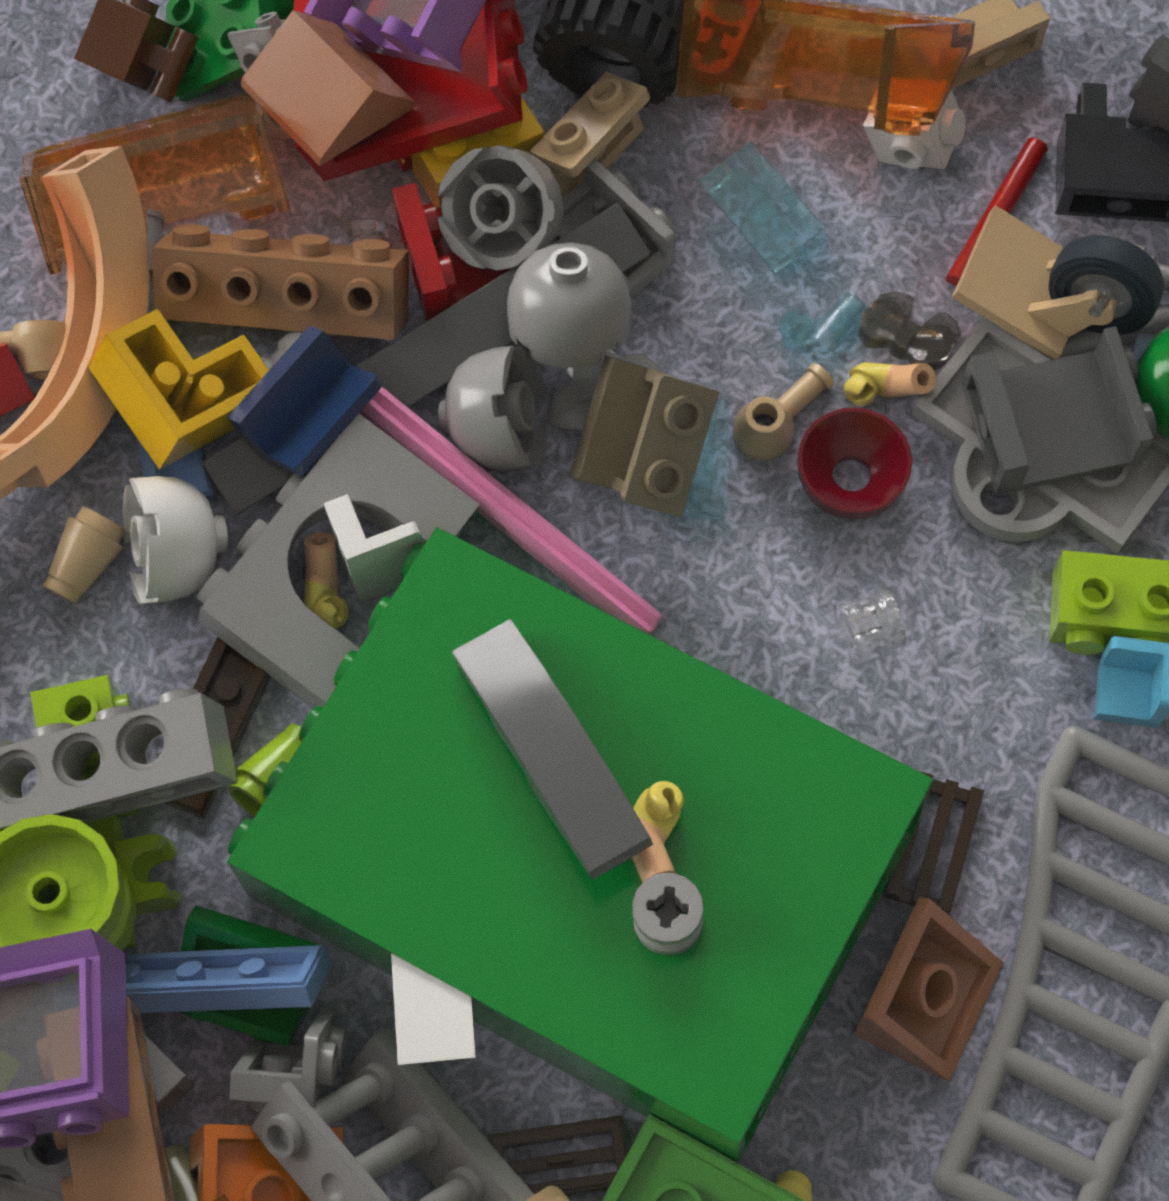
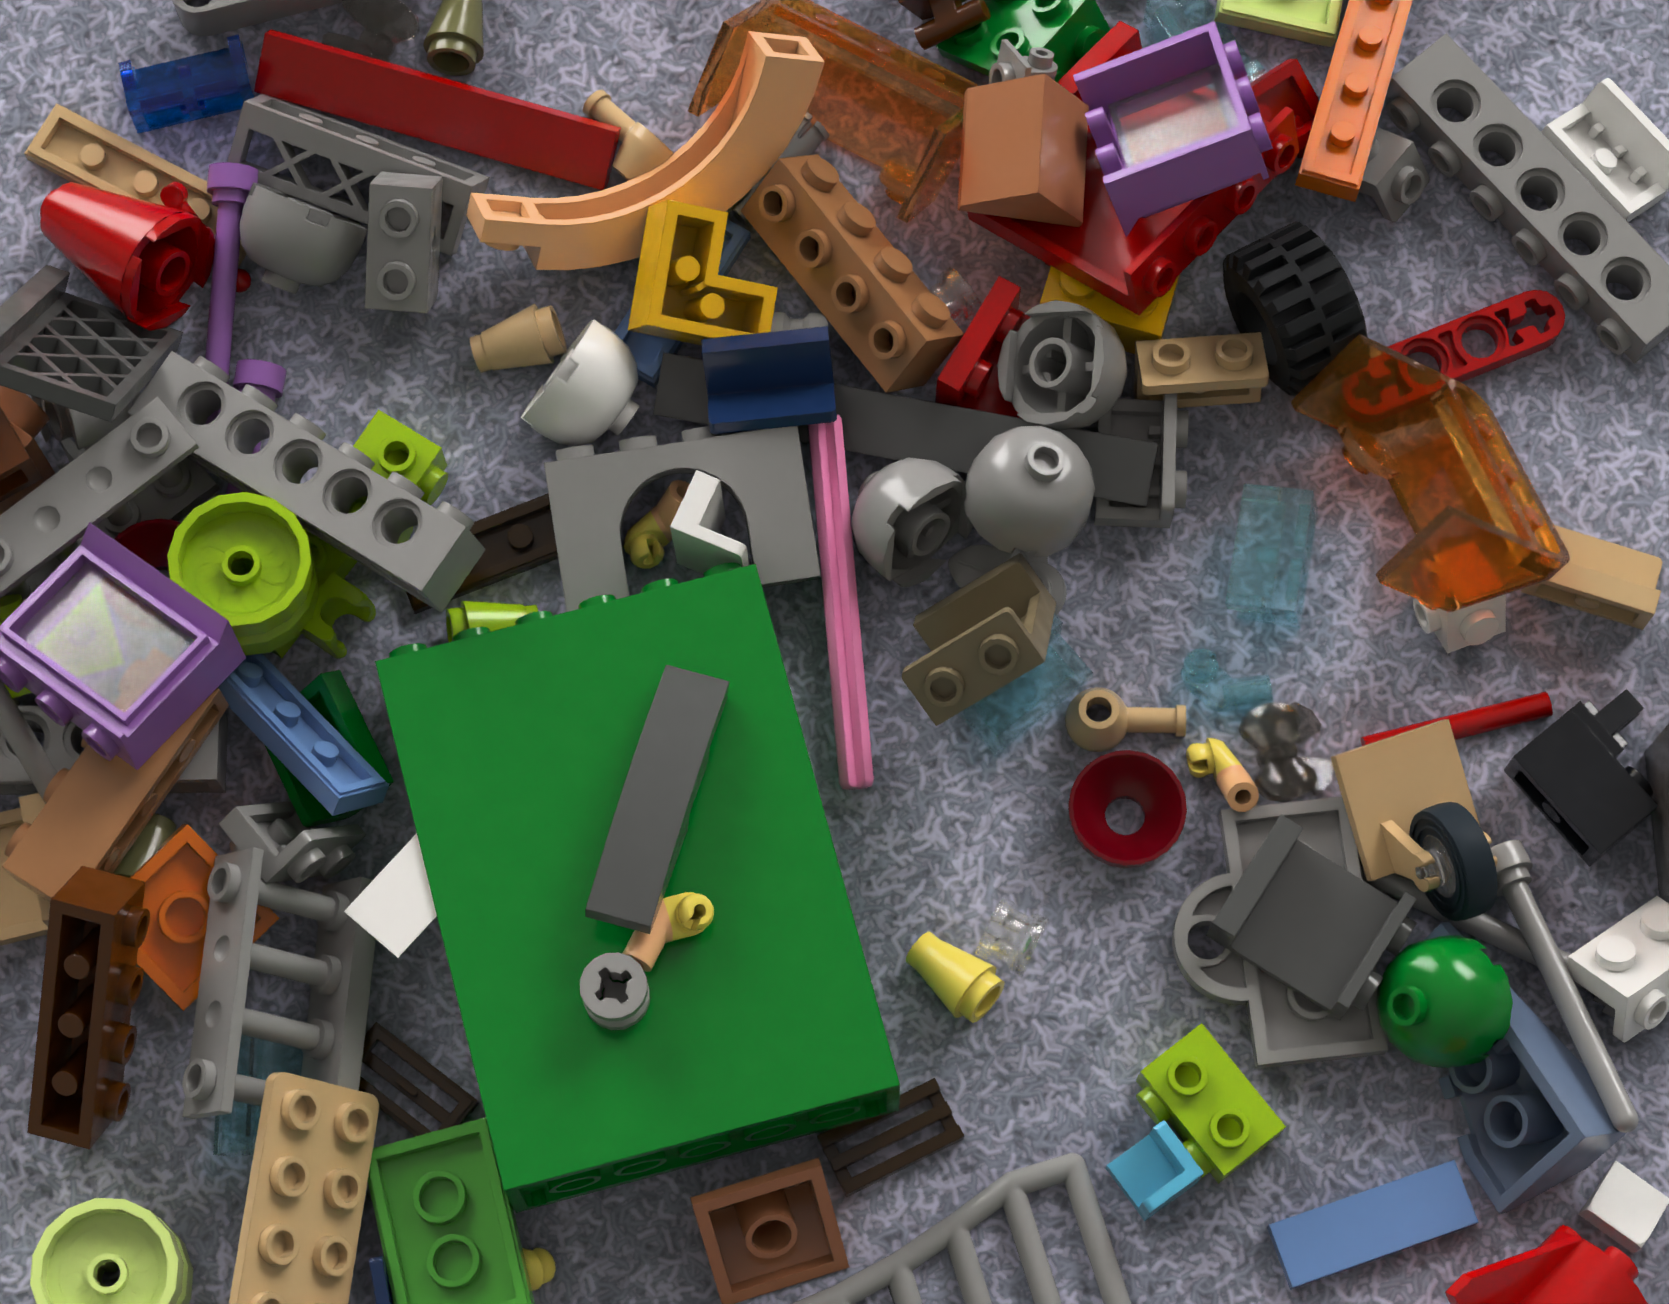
camera: 45 degrees right, 5 degrees up
none -> light yellow cone [906,931,1005,1023]

